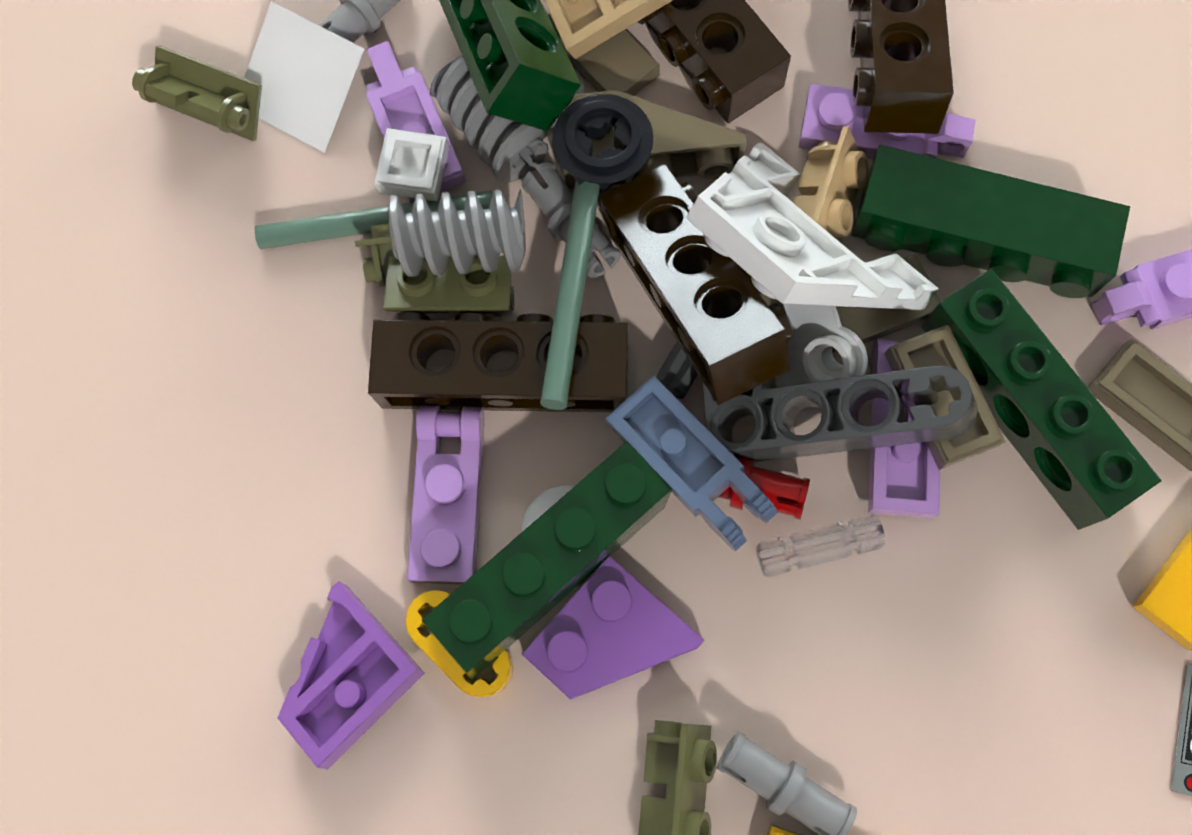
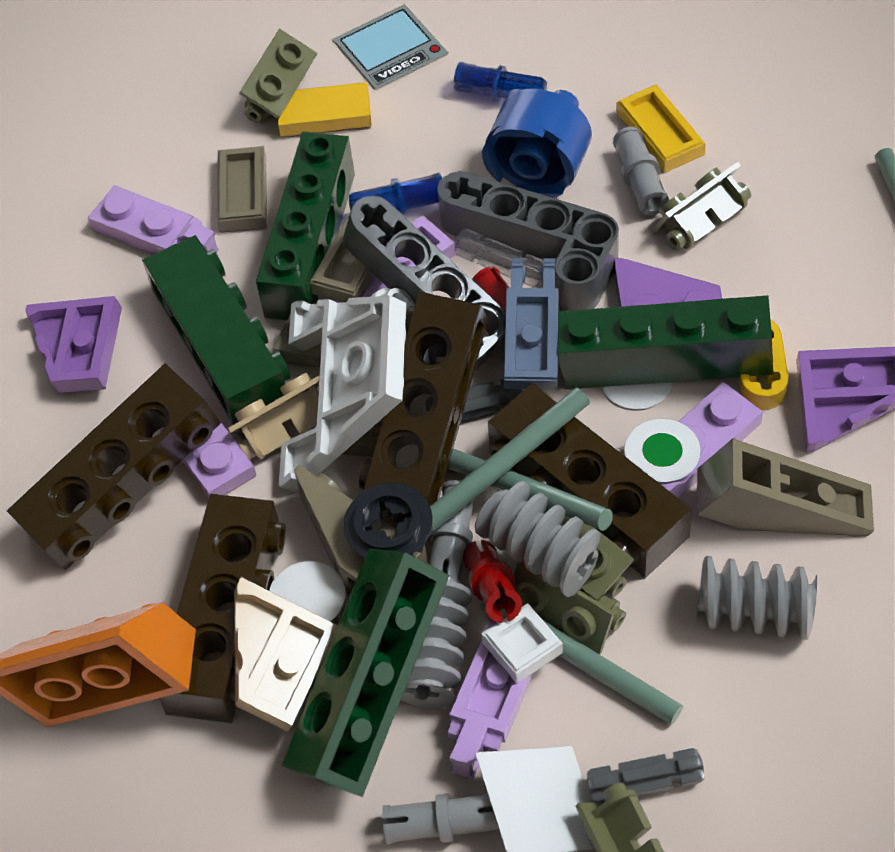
camera: 140 degrees left, 20 degrees down
none -> medium lavender wing [25,296,122,393]
none -> white sticker [269,561,345,622]
none -> clear blue axle [349,172,442,216]
none -> dark grey beam [437,171,619,311]
none -> sand green bar [448,448,613,531]
none -> clear blue axle [454,62,547,102]
none -> red pin [463,540,522,623]
none -> blue brick [482,89,592,198]
none -> dark grey axle [587,748,704,802]
none -> white sticker [625,419,700,482]
none -> dark tan slope [697,438,874,536]
none -> light grey piece [697,556,817,640]

